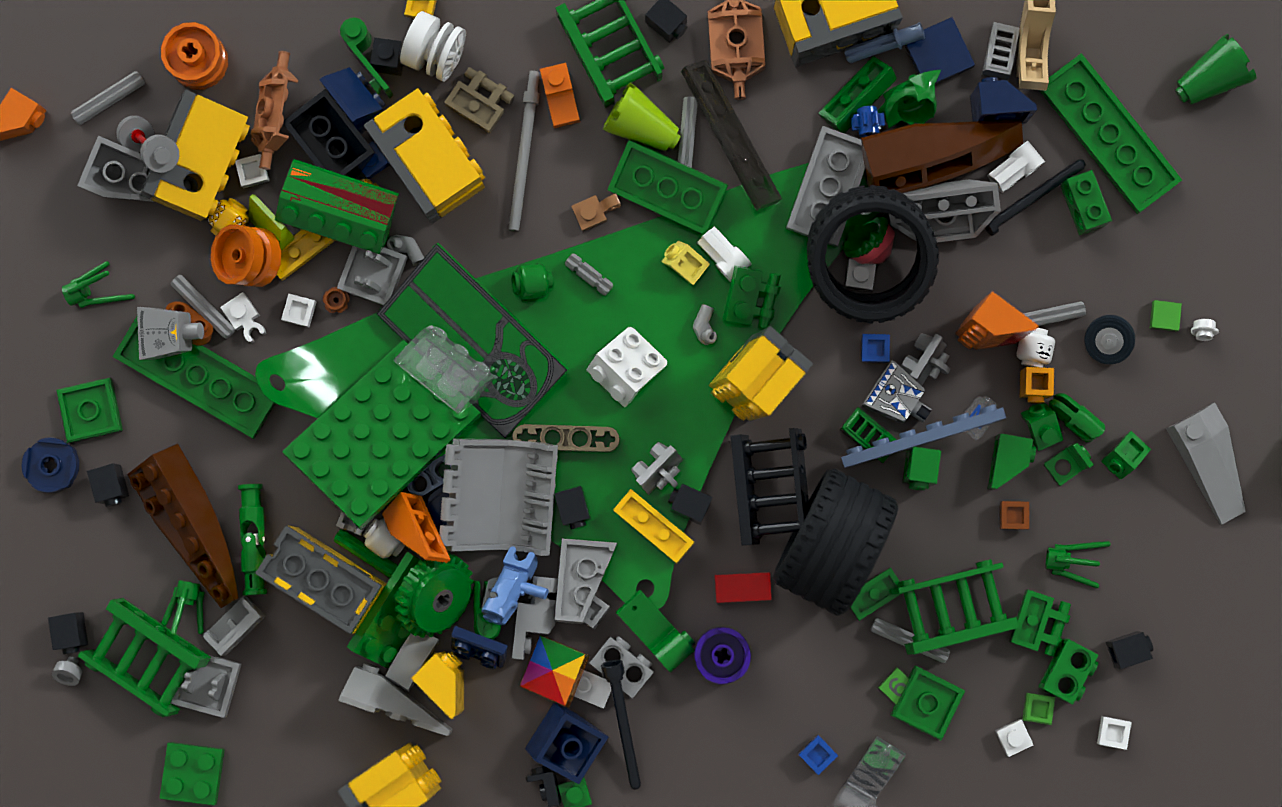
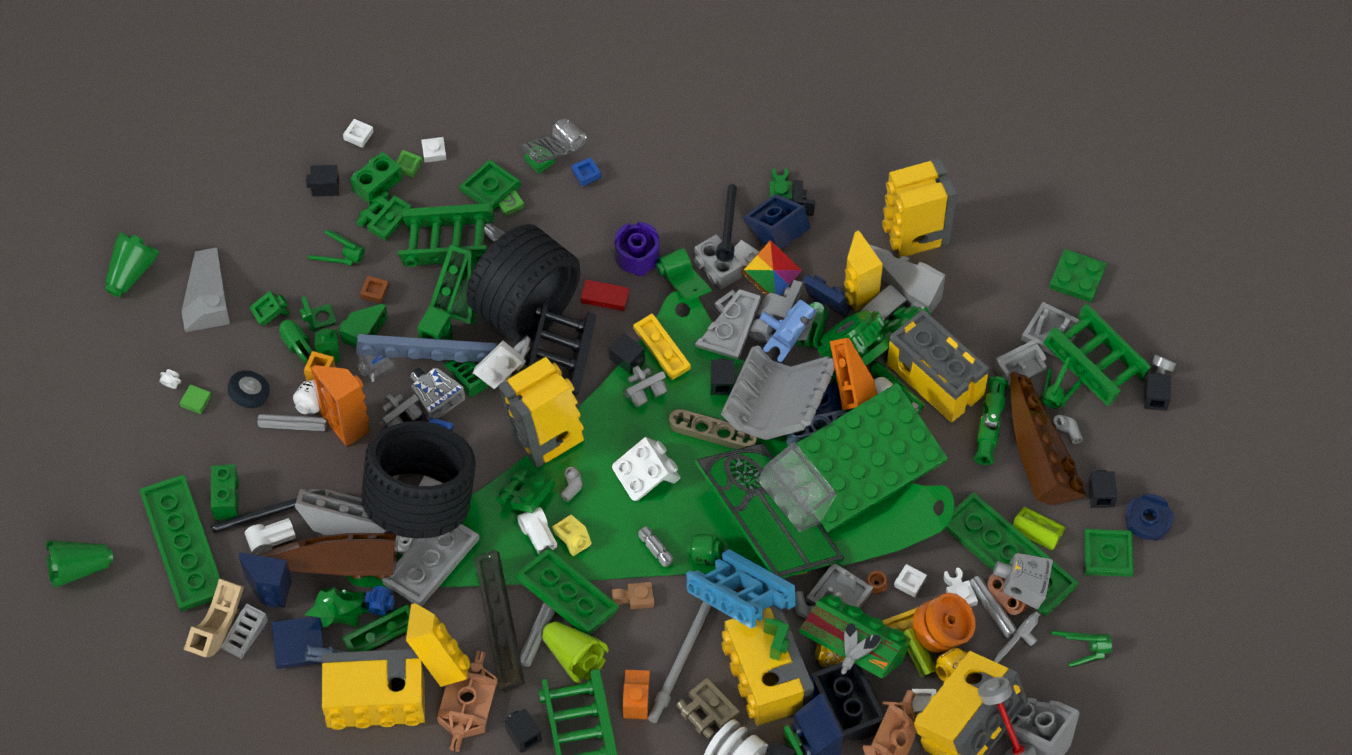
camera: 170 degrees left, 25 degrees down
none -> yellow slope [406,603,470,687]
none -> green wedge [430,244,477,325]
none -> white bracket [473,336,530,389]
none -> dark azure fence [686,549,796,629]
none -> green bracket [764,618,790,661]
none -> light grey piece [841,624,881,674]
none -> light grey piece [994,611,1040,663]
none -> lime slope [1013,507,1066,550]
none -> light grey arm [1053,415,1083,444]

